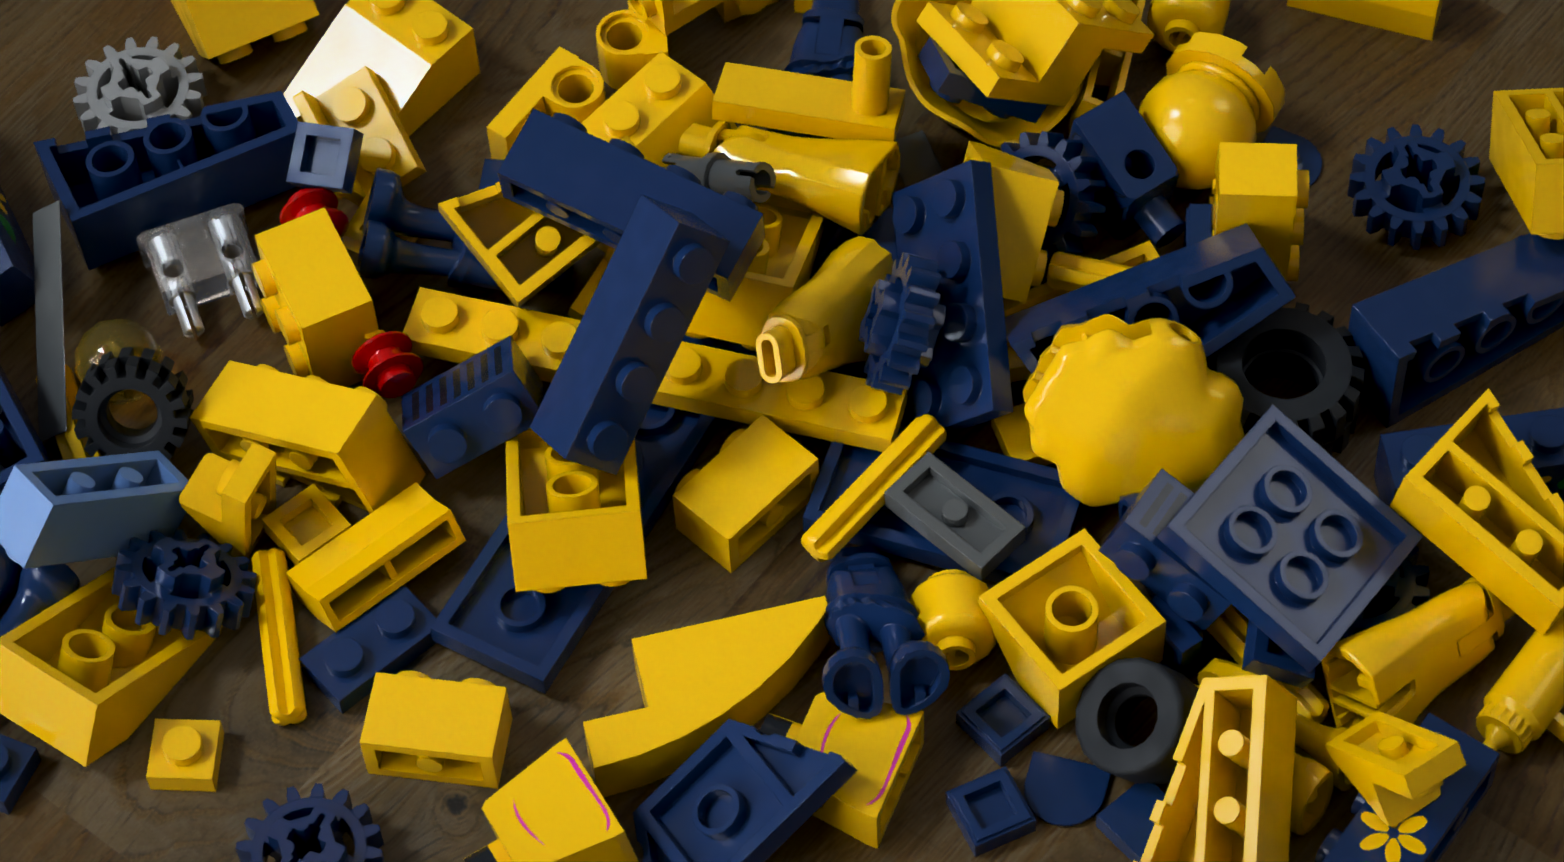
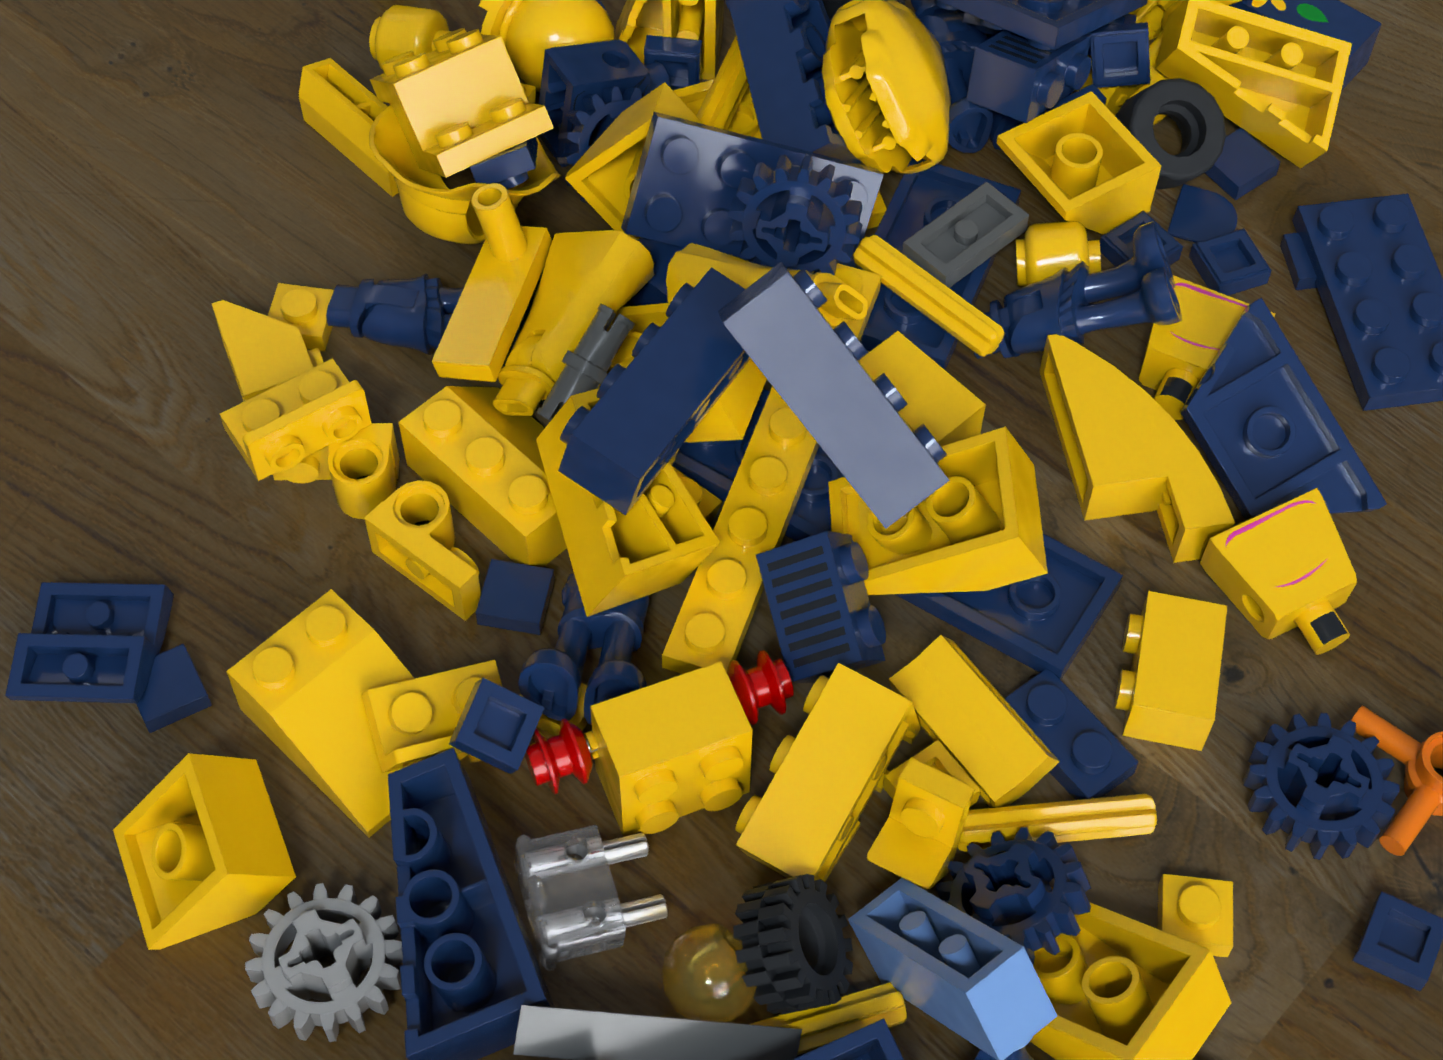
camera: 90 degrees left, 0 degrees up
none -> dark blue tile [1090,22,1150,88]

